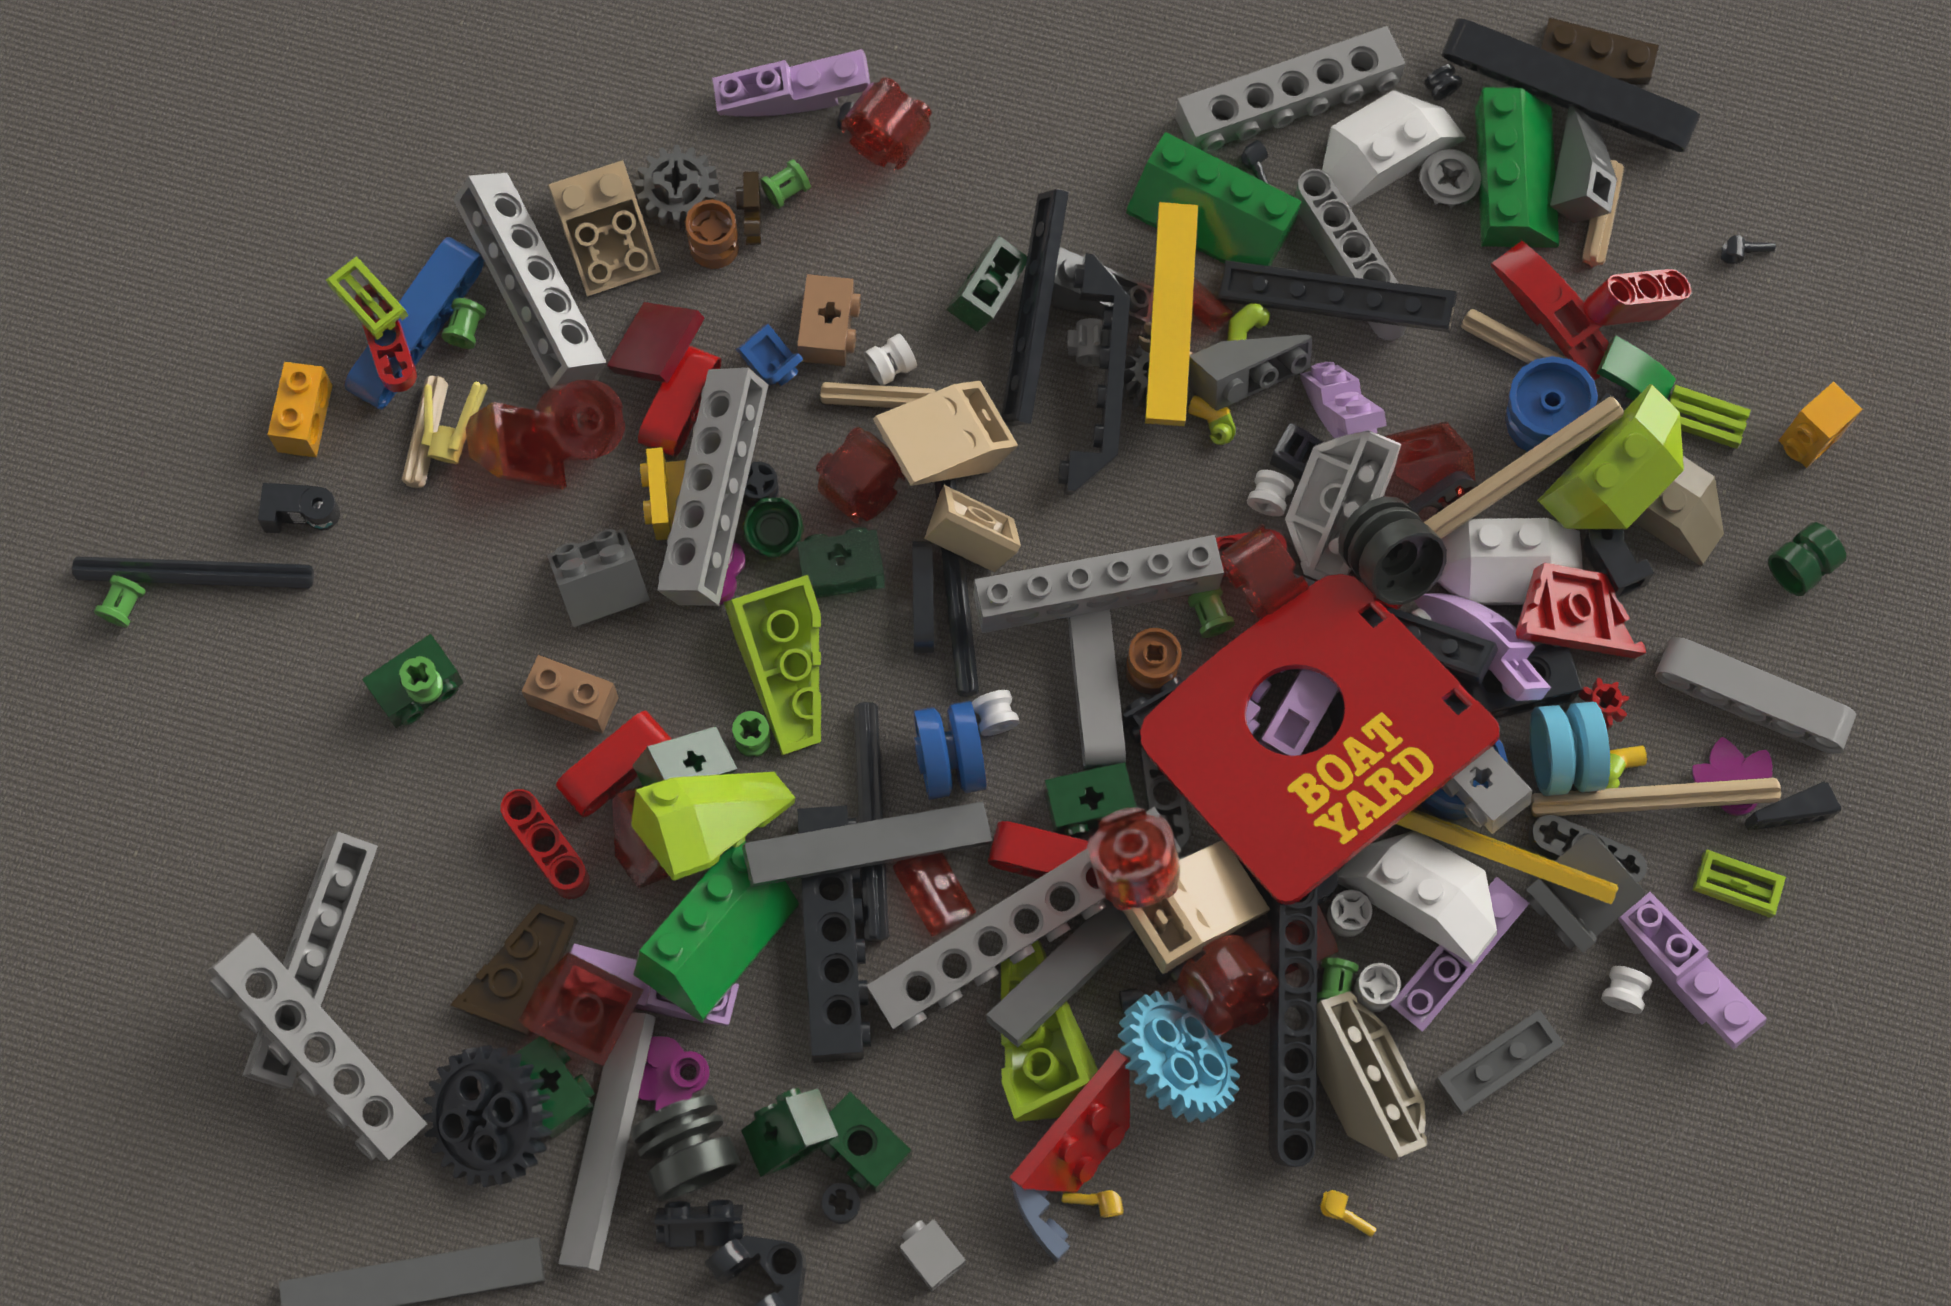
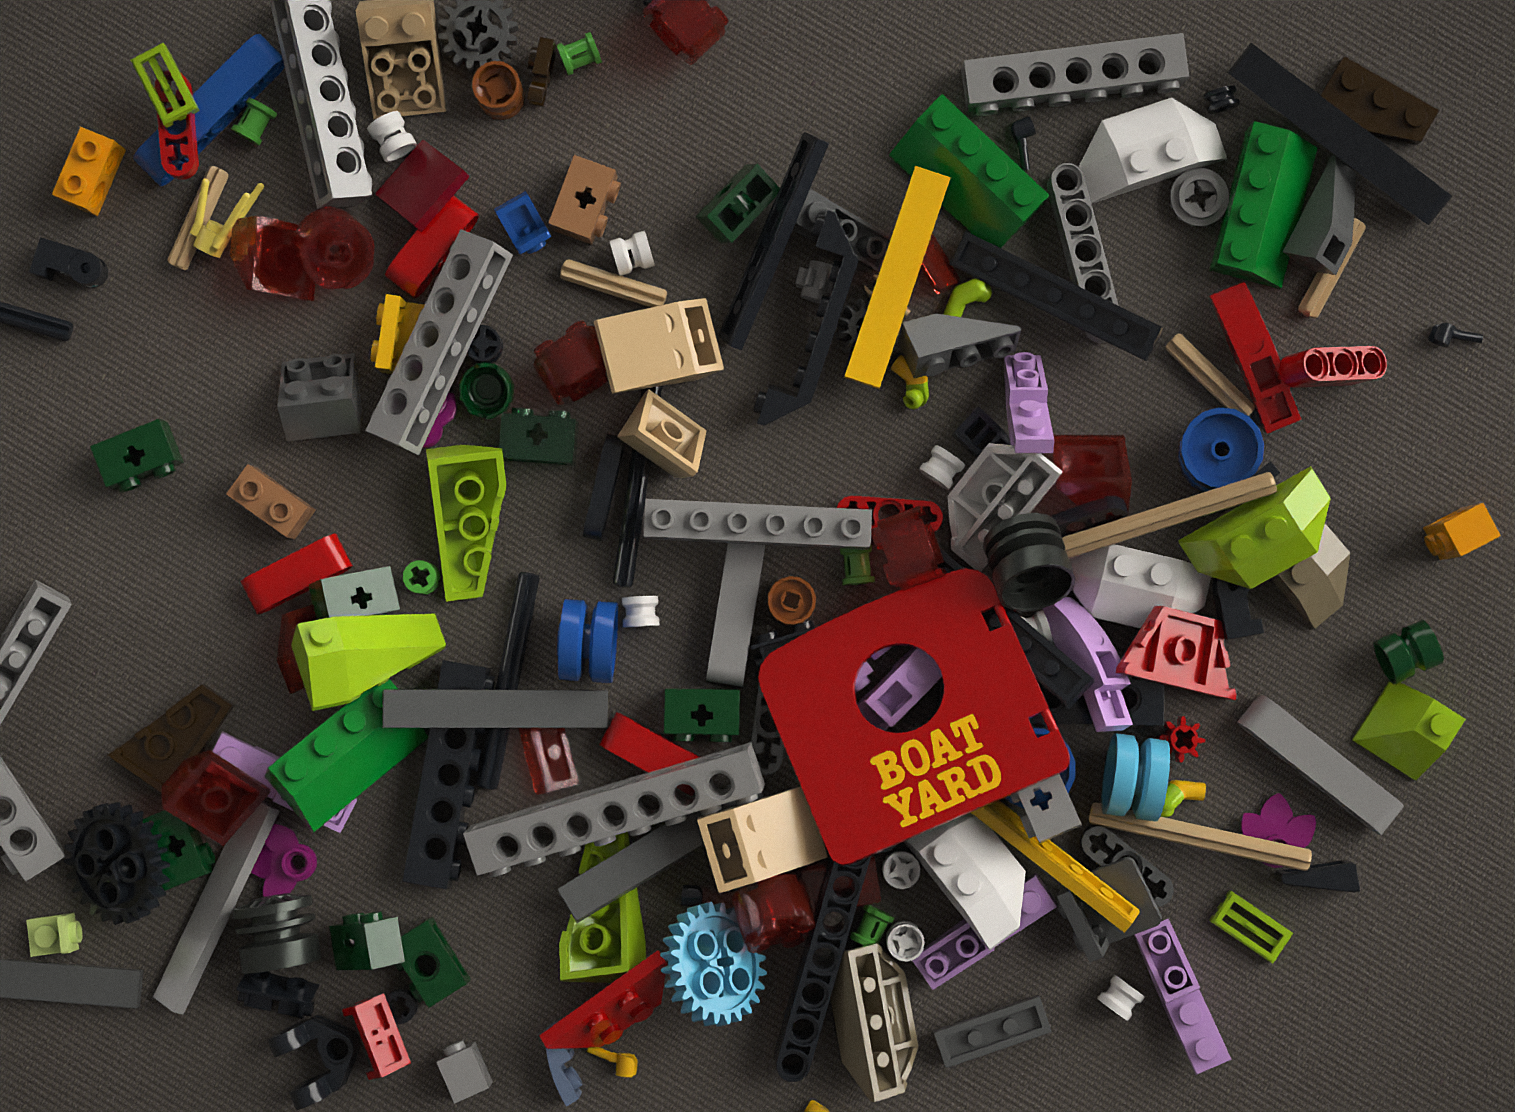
camera: 20 degrees right, 15 degrees up
bright green bush [399,656,443,704] -> none
red beam [500,789,590,899] -> none
clear red brick [1088,808,1181,910] -> none
green slope [1596,336,1676,401] -> none
lime tile [1669,385,1751,449] -> none
none -> yellowish green bracket [26,912,82,957]
none -> hinge [342,993,411,1080]
none -> white wheel [367,111,417,162]
none -> lime slope [1352,681,1466,781]

